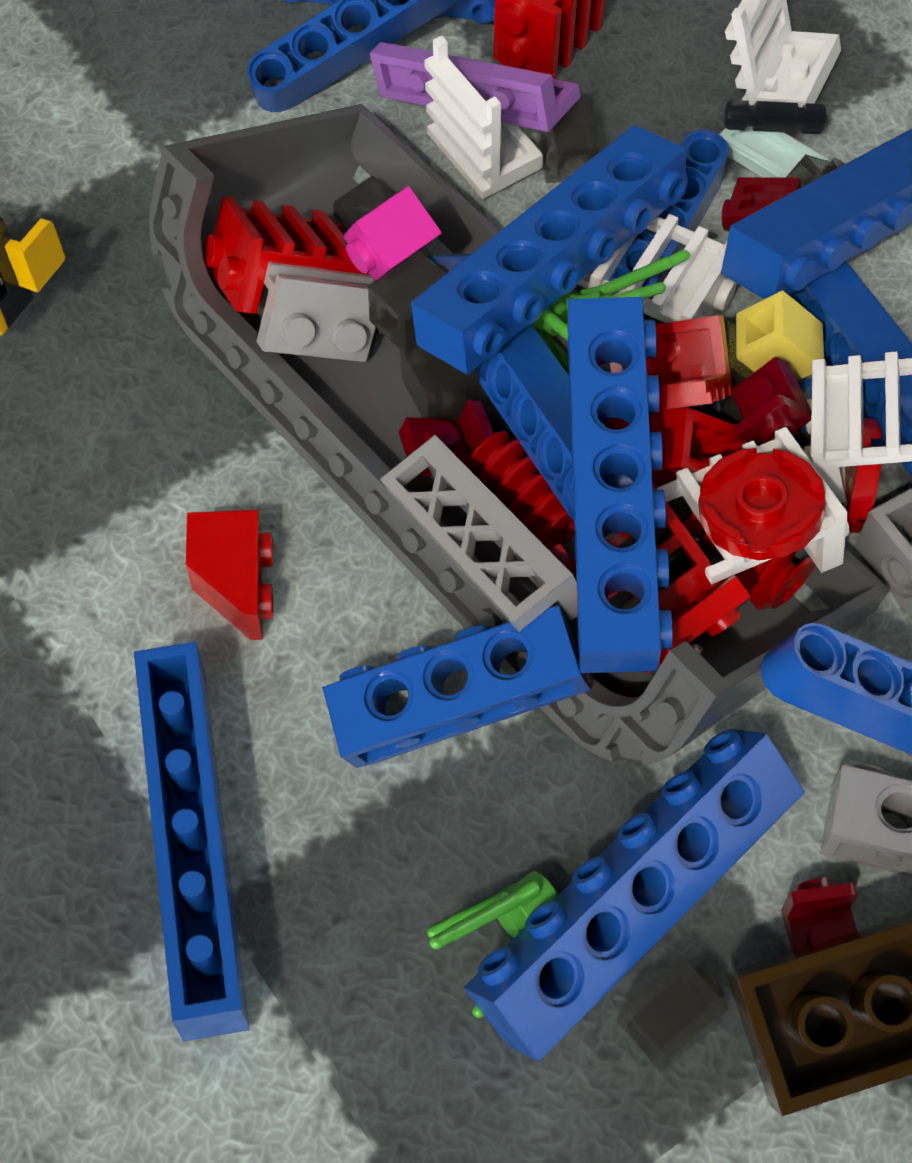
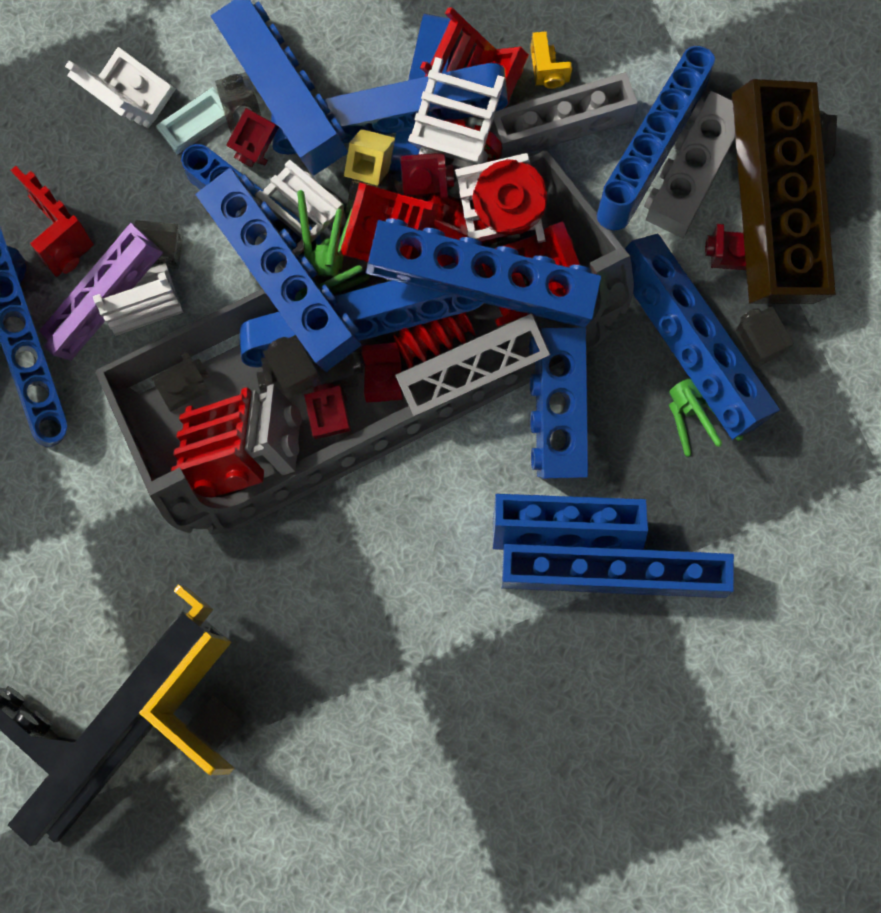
camera: 75 degrees left, 15 degrees up
red slope [185,510,274,640] -> none
dark pink slope [343,186,442,282] -> none
black axle [724,100,827,134] -> none
none -> dark red bracket [304,384,351,440]
none -> blue brick [493,494,648,550]

